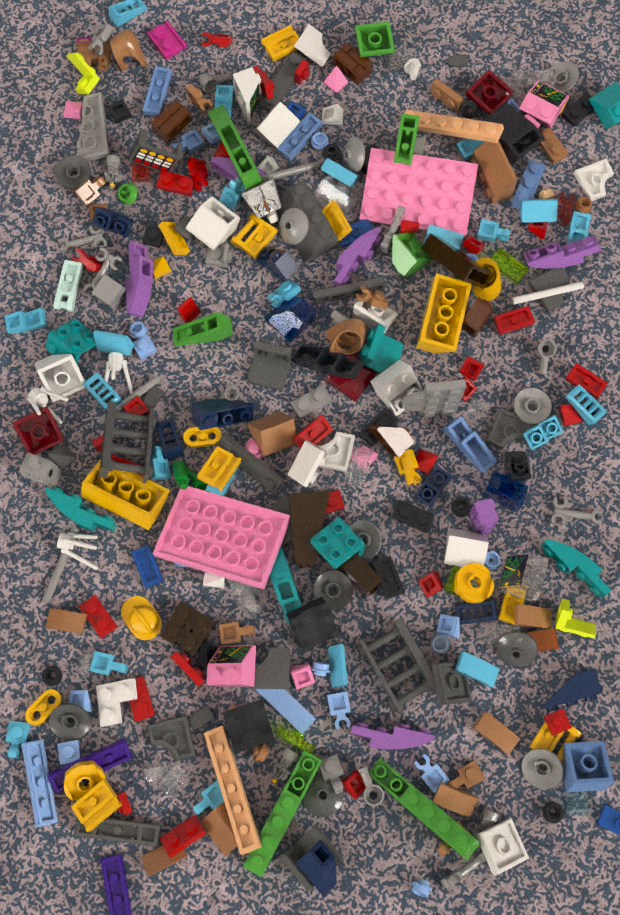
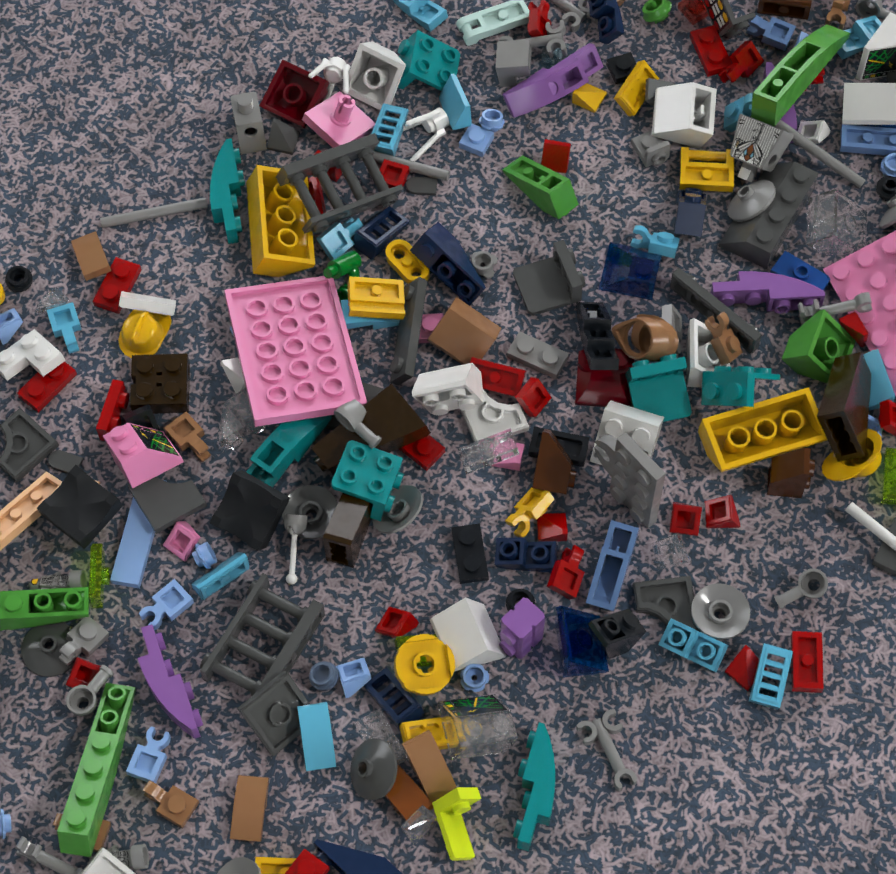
camera: 60 degrees right, 10 degrees down
white plant [57,532,98,570] -> none
blue plate [131,544,164,589] -> none
medium nougat plate [252,743,270,762] -> none
medium azure slope [321,158,358,186] -> none
yellow plate [322,200,352,241] -> none
black plate [372,556,405,600] -> none
medium nougat slope [432,781,479,817] -> none
red plate [493,306,535,335] -> none
none -> white tile [119,291,176,316]
none -> hinge [284,514,308,585]
none -> bright pink tile [302,91,375,148]
none -> light grey bar [334,399,382,449]
none -> clear slope [401,805,437,846]
none -> red plate [515,377,552,418]
none -> red plate [547,545,585,600]
none -> teal bracket [701,366,780,407]

